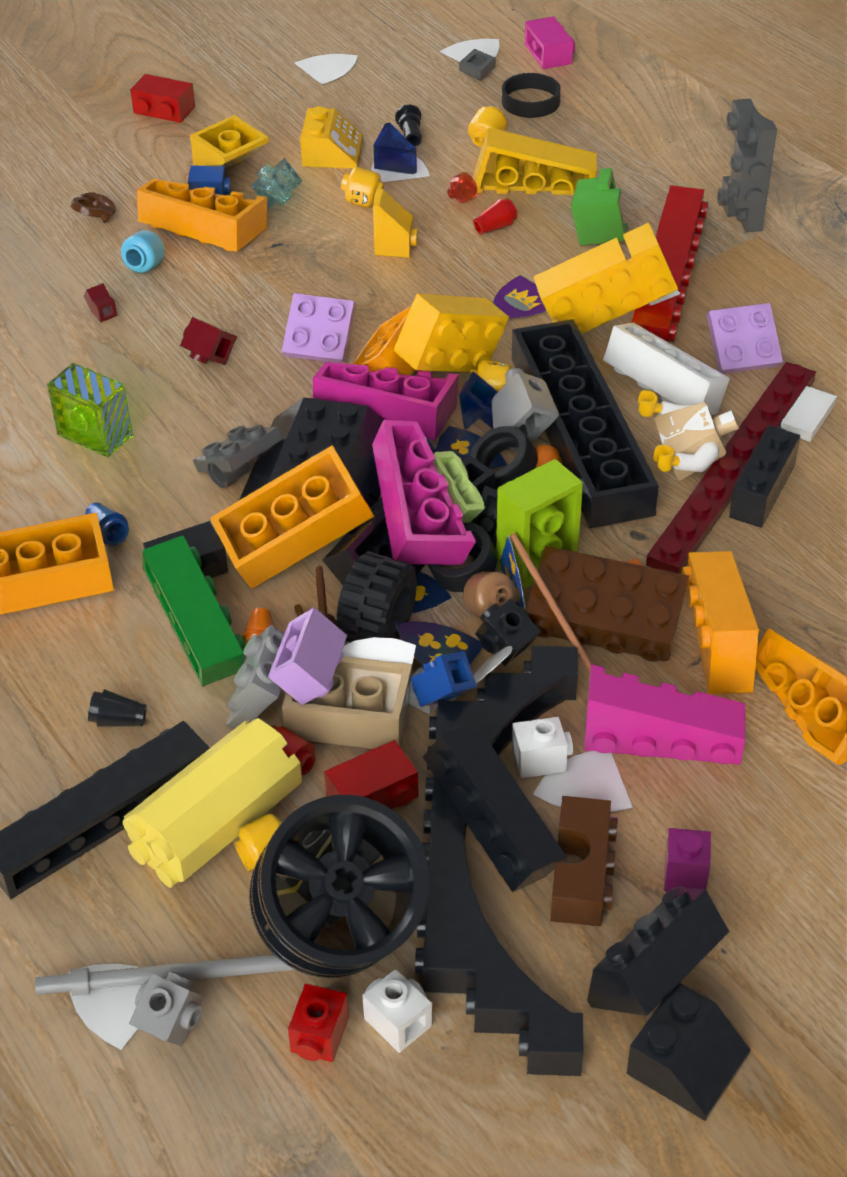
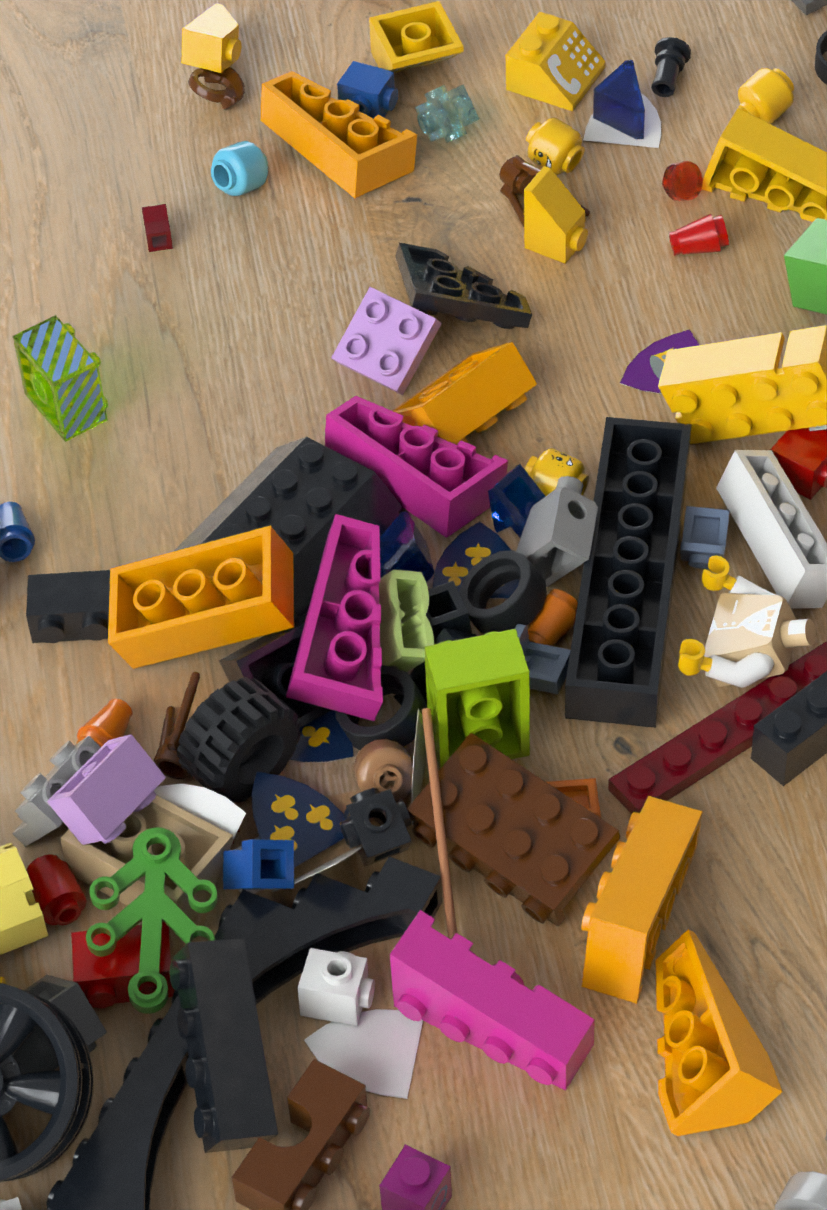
camera: 25 degrees right, 5 degrees up
green brick [142,535,246,687] -> none
dark red brick [180,317,237,365] -> none
dark grey plate [192,425,283,488] -> none
yellow brick [394,293,509,372] -> none
none -> bright green plant [86,827,218,1014]
none -> yellow slope [181,3,242,73]
none -> black plate [395,242,532,329]
none -> reddish brown plant [499,155,590,227]
none -> sand blue bracket [680,506,730,569]

